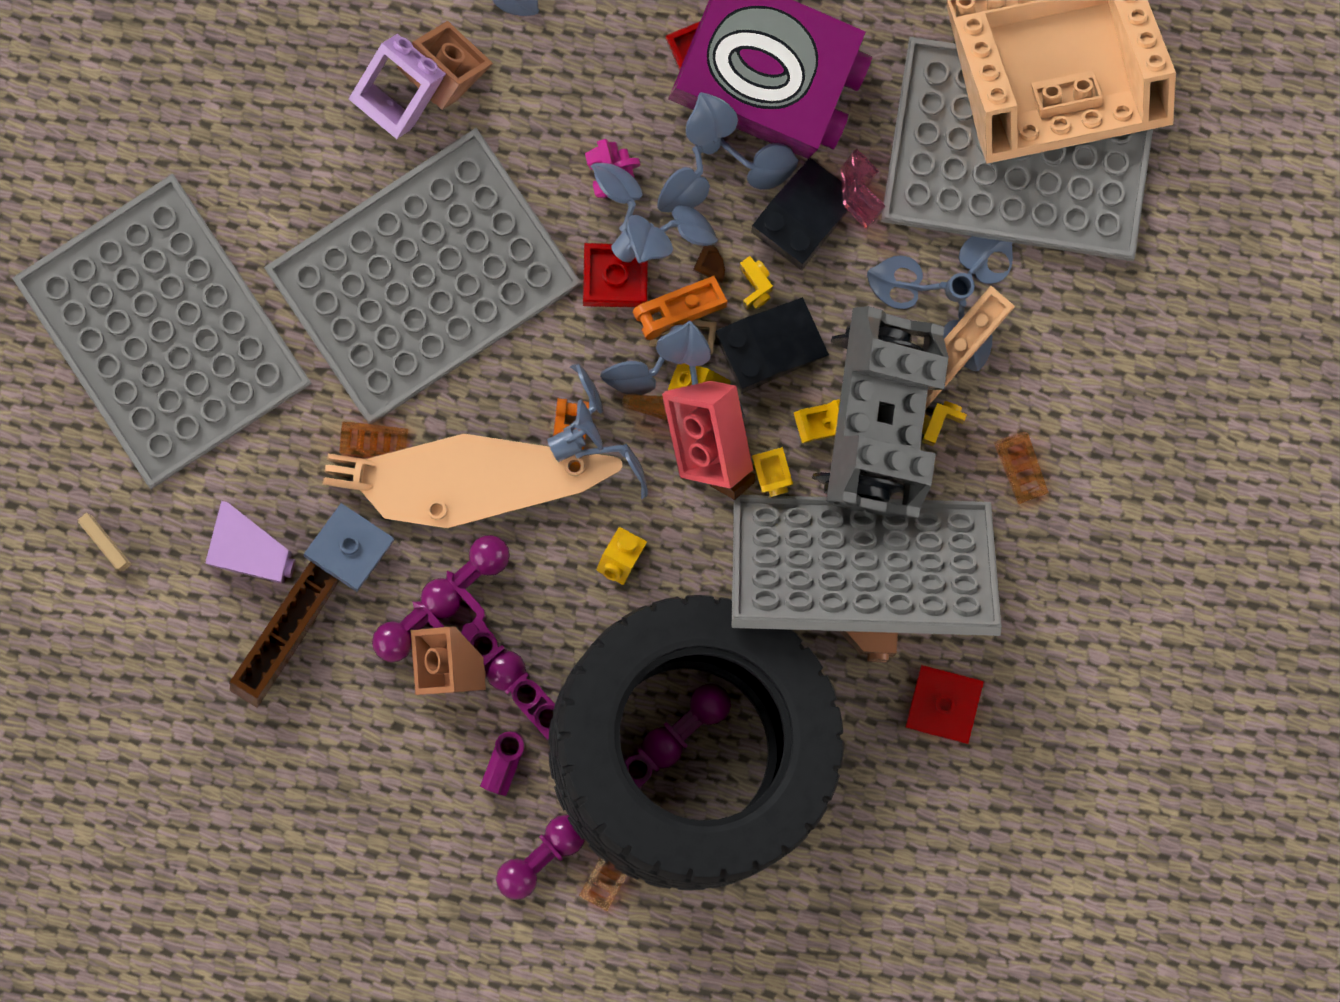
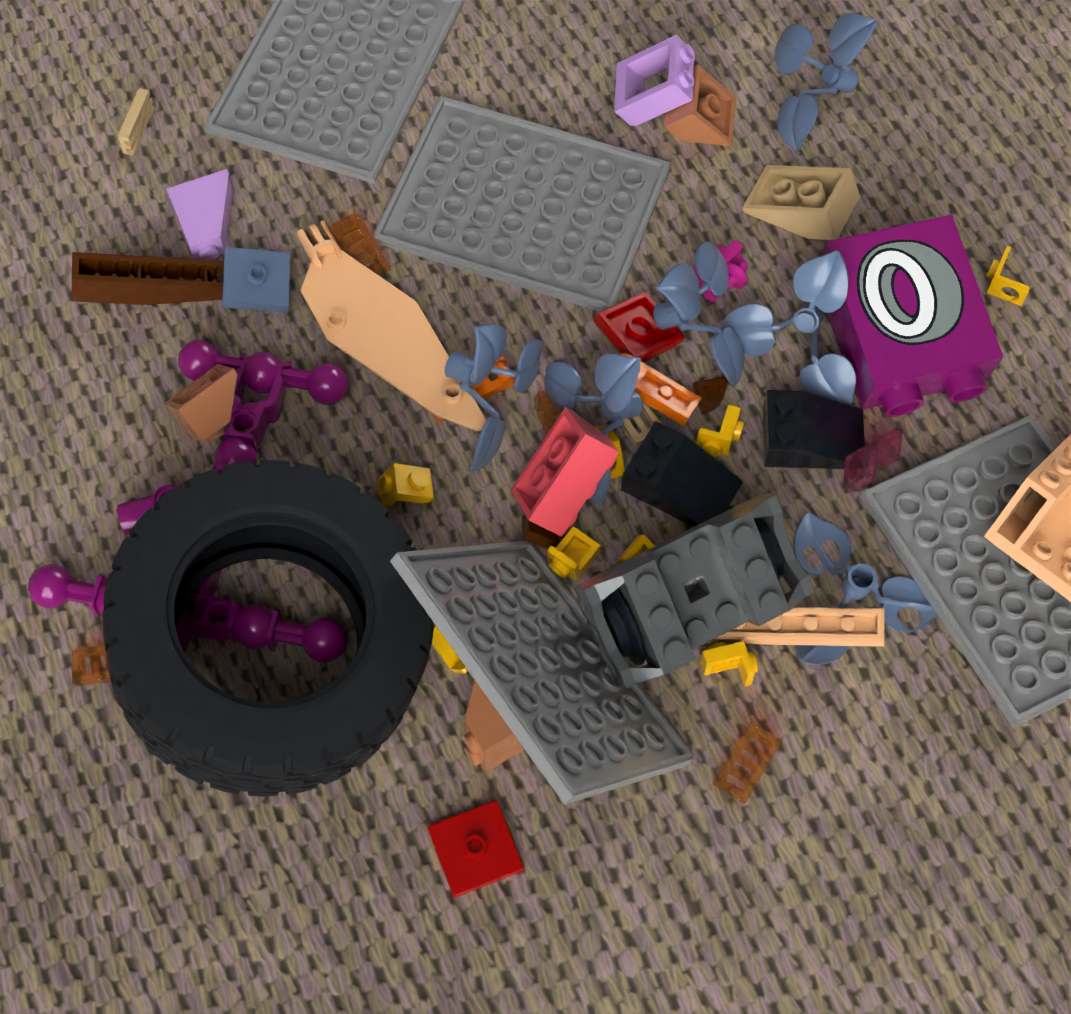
camera: 50 degrees right, 20 degrees down
none -> tan slope [742,165,860,240]

